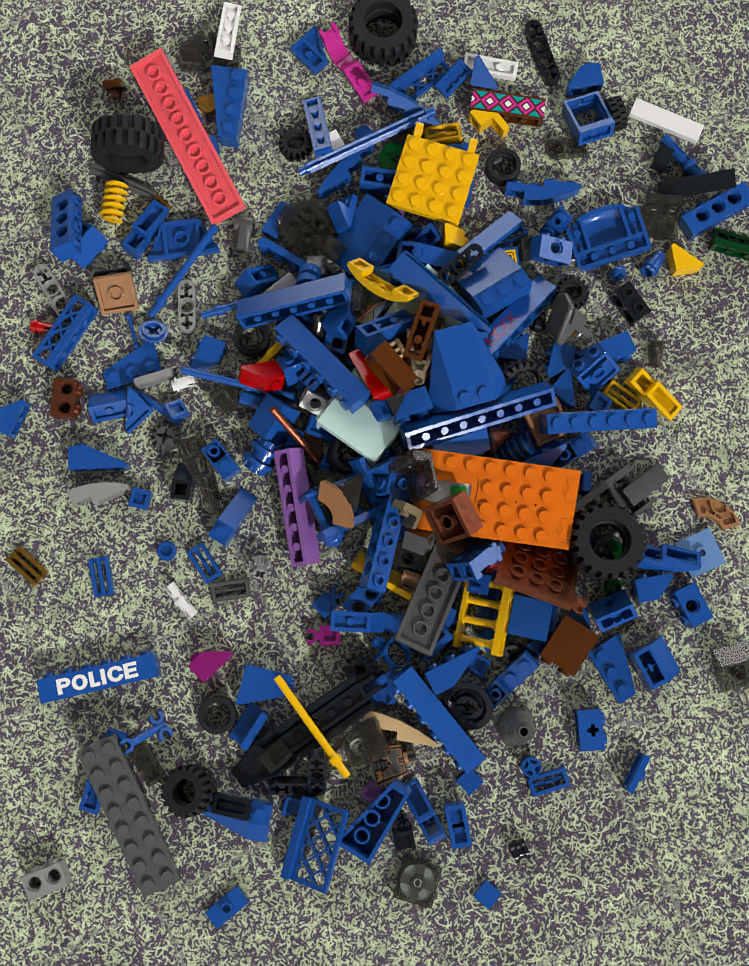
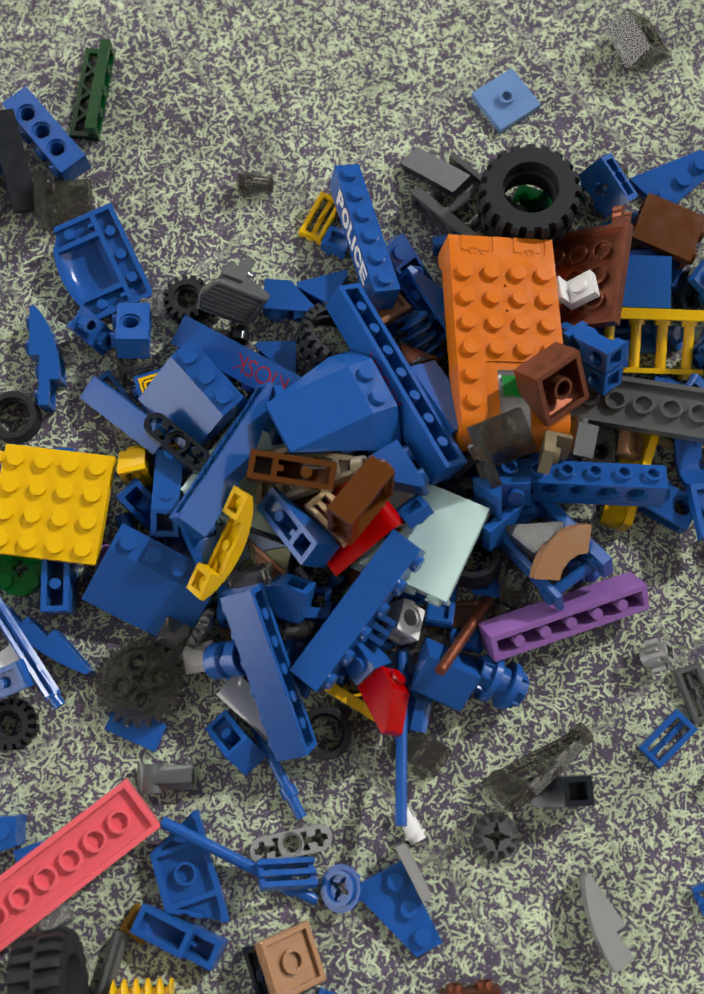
camera: 95 degrees left, 5 degrees down
blue slope [68,443,131,472] -> none
blue panel [88,388,127,423] -> none
blue tile [124,386,154,435] -> none
blue hinge [125,312,140,350] -> none
blue plate [128,487,153,511] -> none
blue bar [135,388,184,426] -> none
blue tile [157,541,177,561] -> none
blue tile [163,398,189,423] -> none
blue slope [189,335,228,371] -> none
blue slope [201,438,242,482] -> none
blue slope [208,488,257,547] -> none
blue plate [258,237,306,273] -> none
blue plate [311,584,346,618] -> none
blue slope [327,194,359,234] -> none
blue plate [569,343,621,395] -> none
blue slope [574,331,637,363] -> none
blue plate [609,265,626,283] -> none
black brick [609,281,651,327] -> none
yellow slope [624,368,683,421] -> none
blue slope [627,636,681,690] -> none
blue slope [630,571,674,603] -> none
blue slope [637,544,701,572] -> none
blue cone [640,250,666,278] -> none
yellow slope [666,243,704,276] -> none
blue brick [669,582,714,628] -> none
medium nougat tile [691,497,741,530] -> none
none -> blue tile [256,856,319,892]
none -> white bracket [556,270,600,310]

